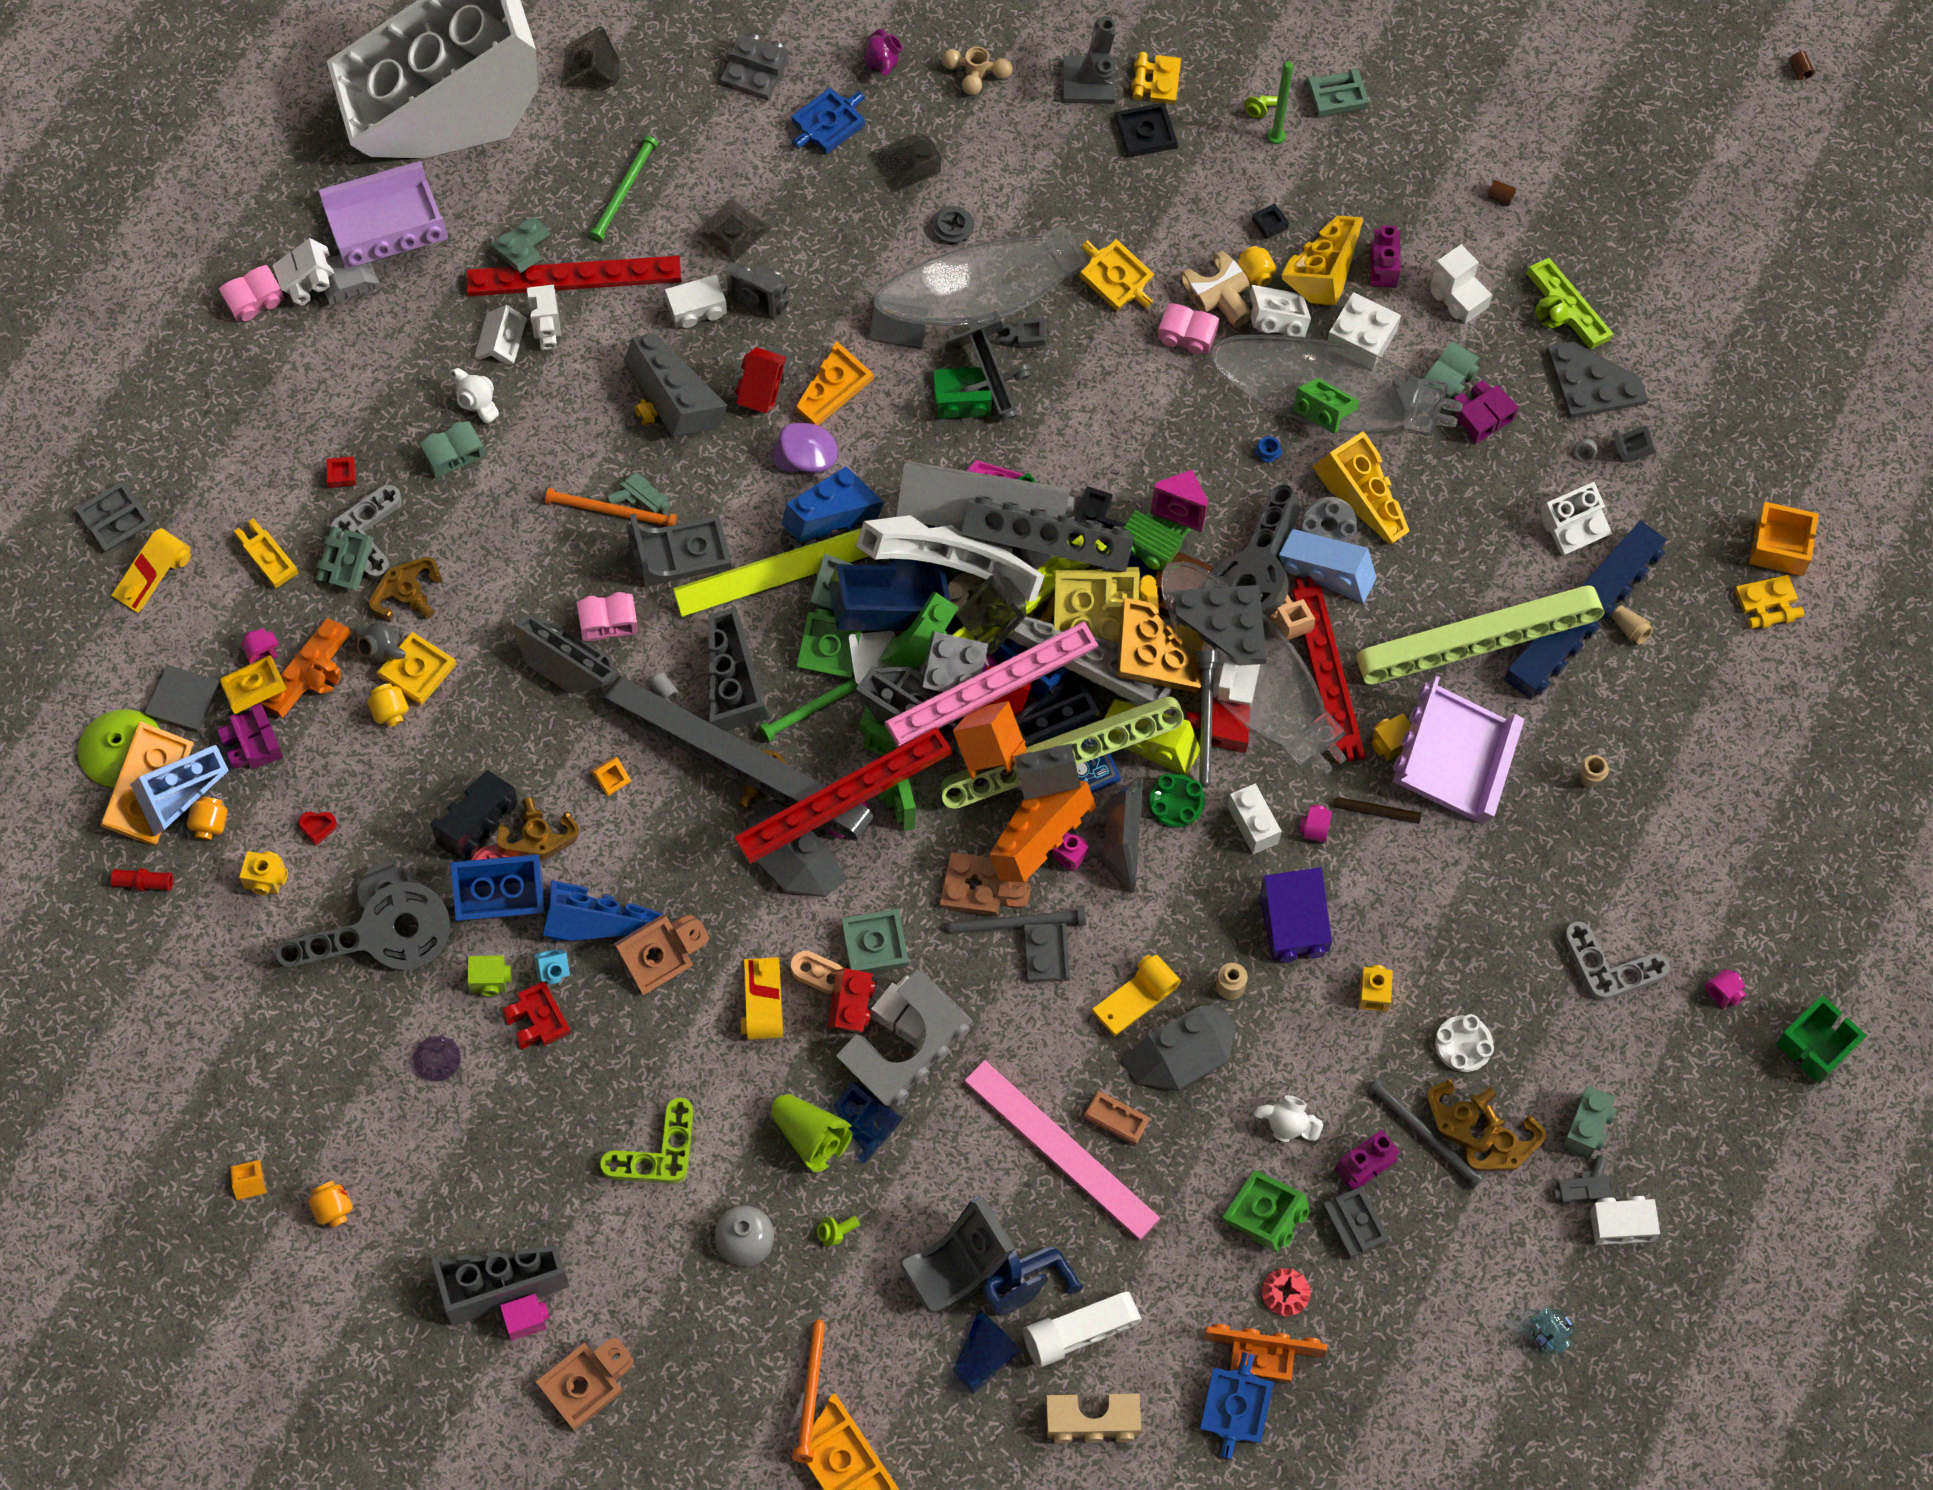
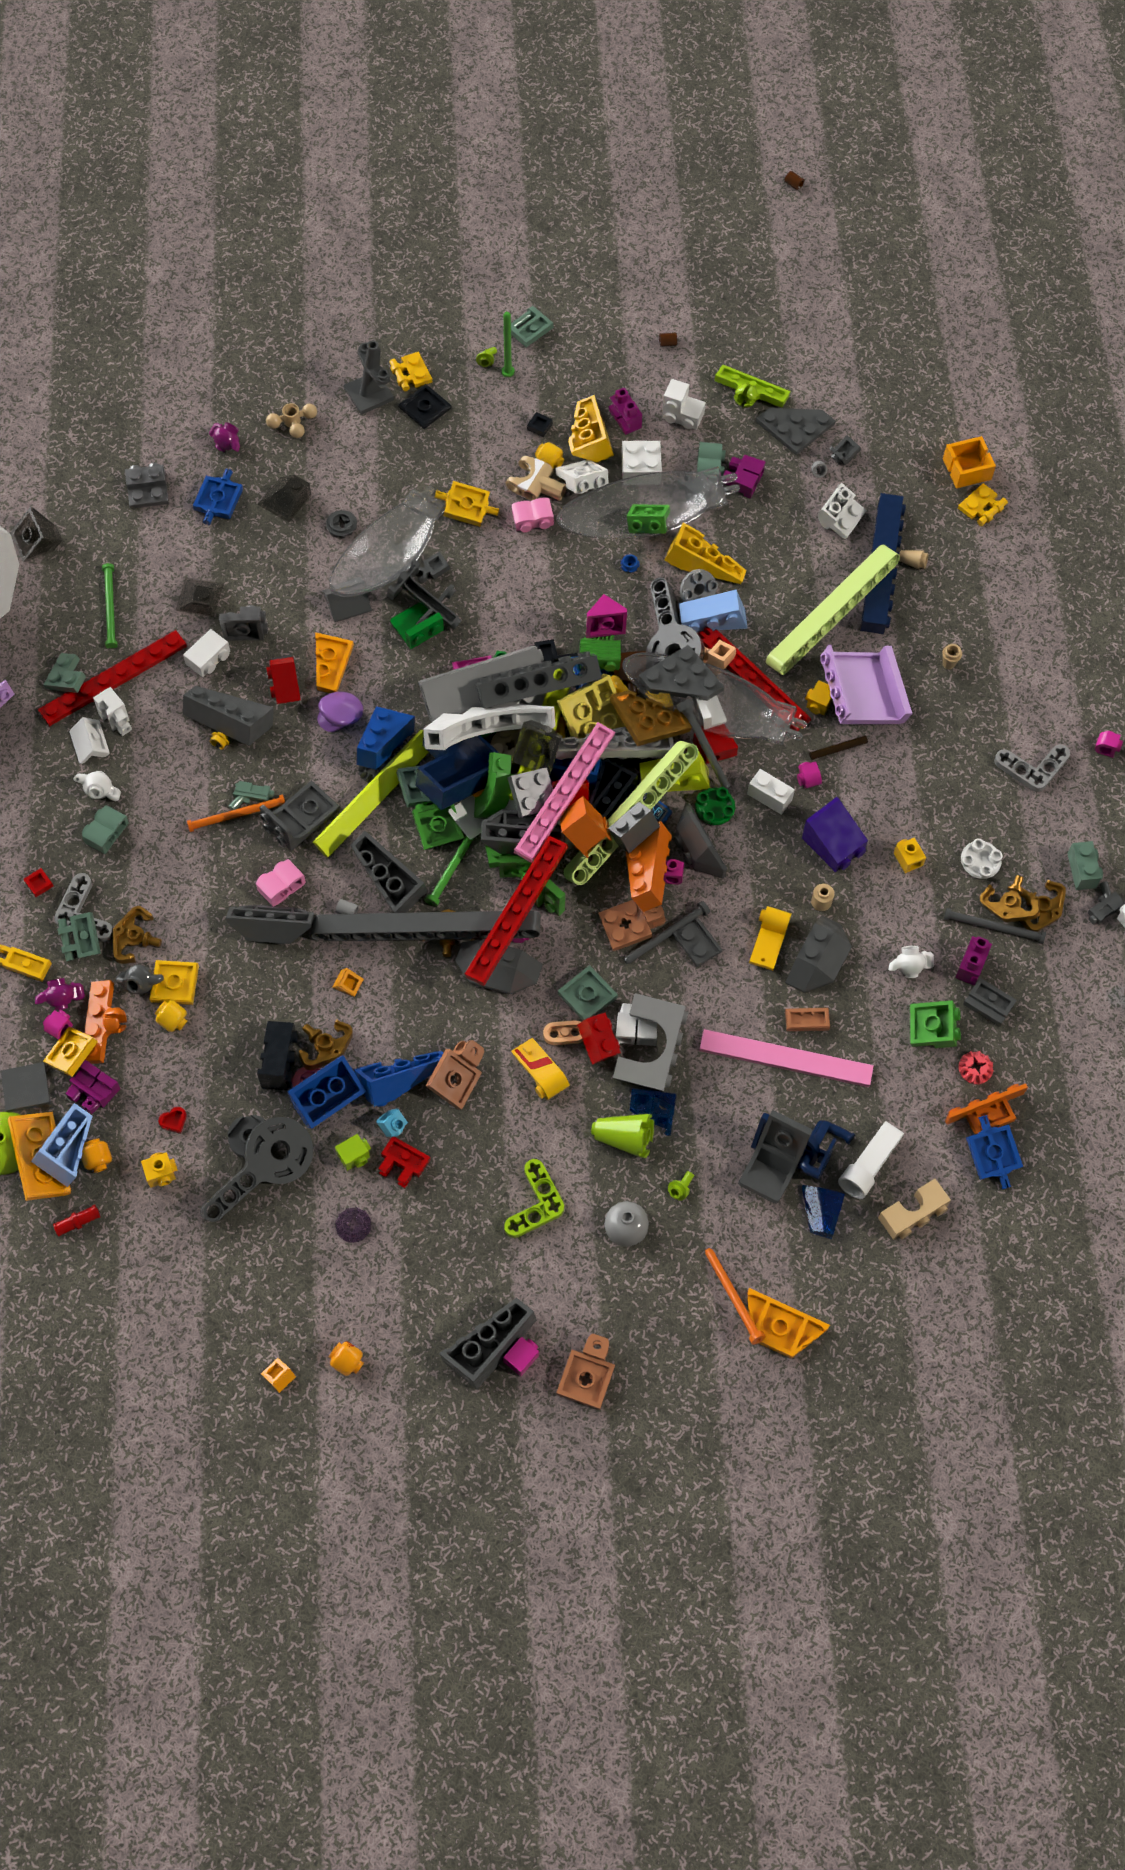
camera: 30 degrees left, 0 degrees up
none -> magenta piece [35,978,85,1010]

